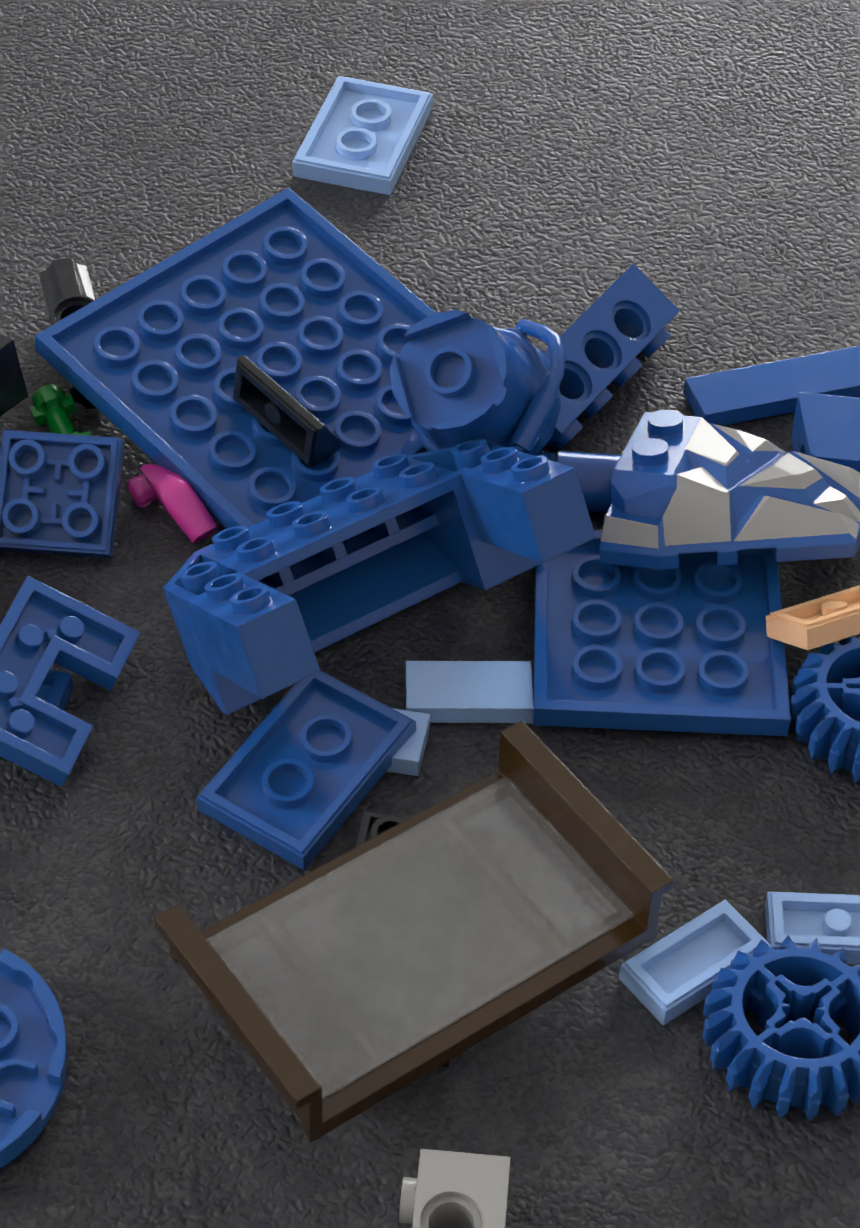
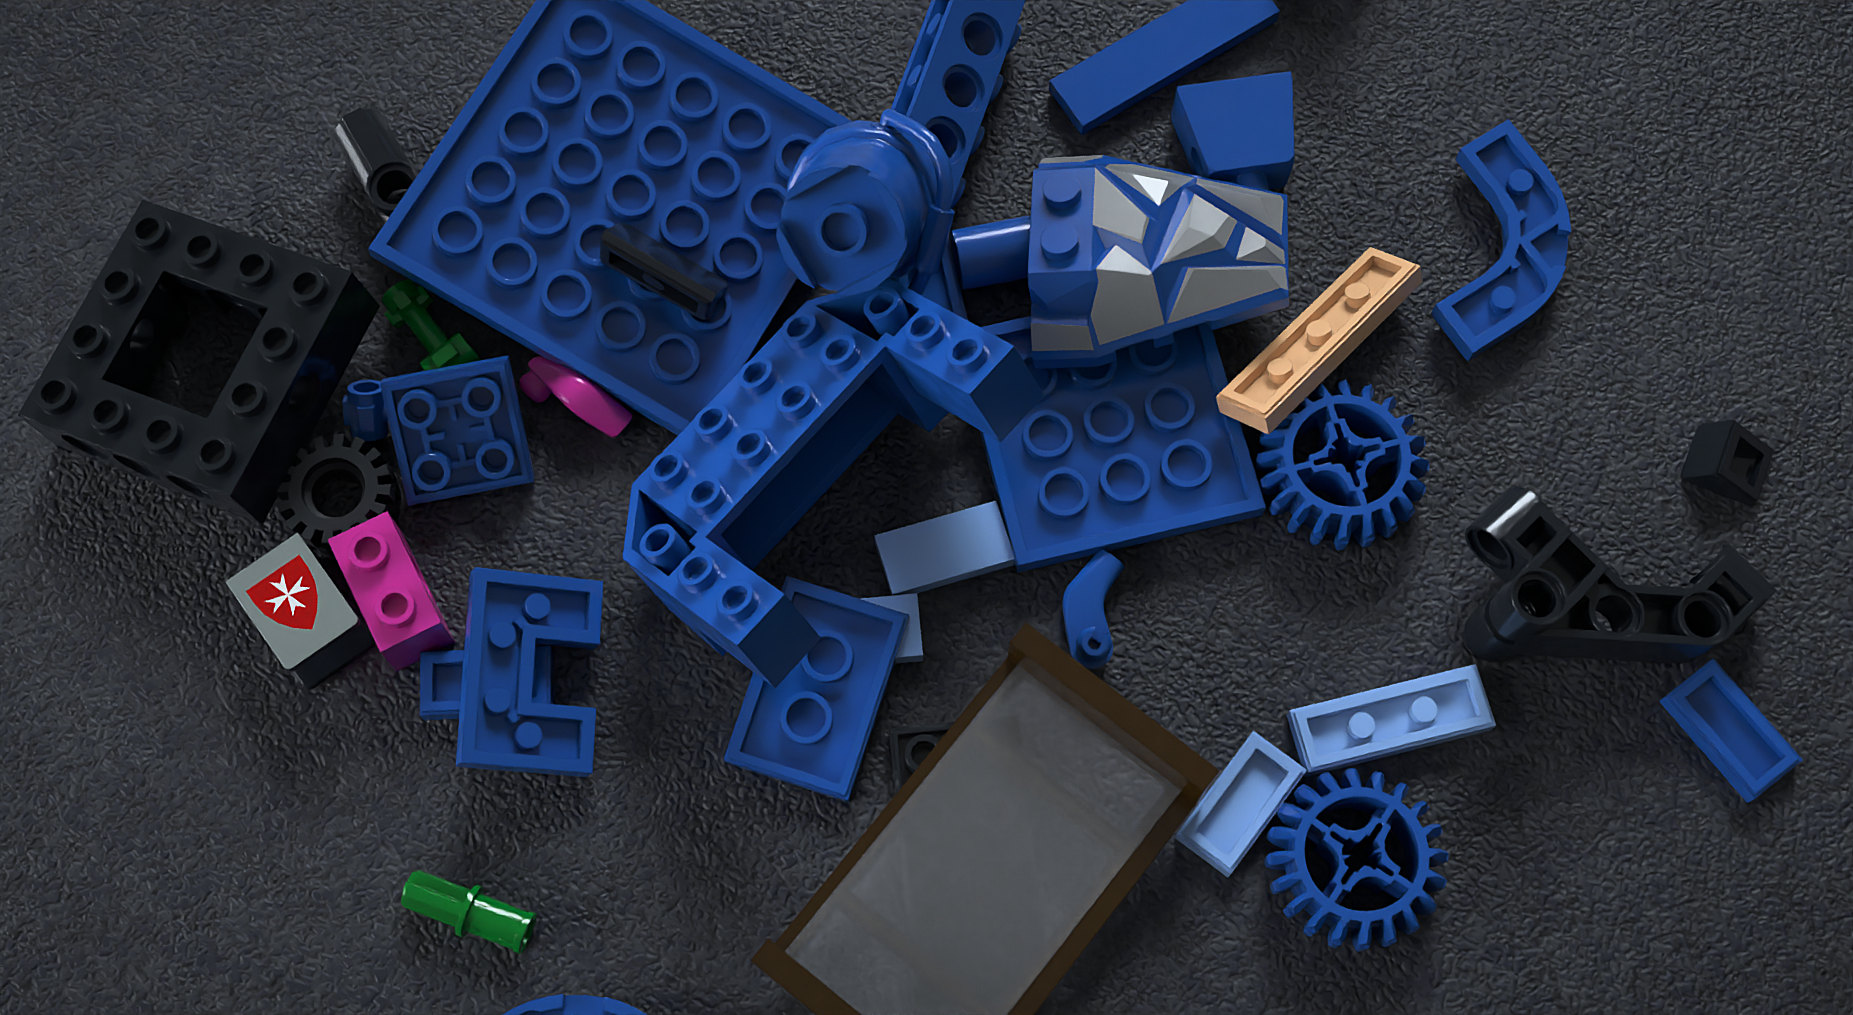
camera: 15 degrees left, 25 degrees up
none -> blue arm [1062,549,1125,670]

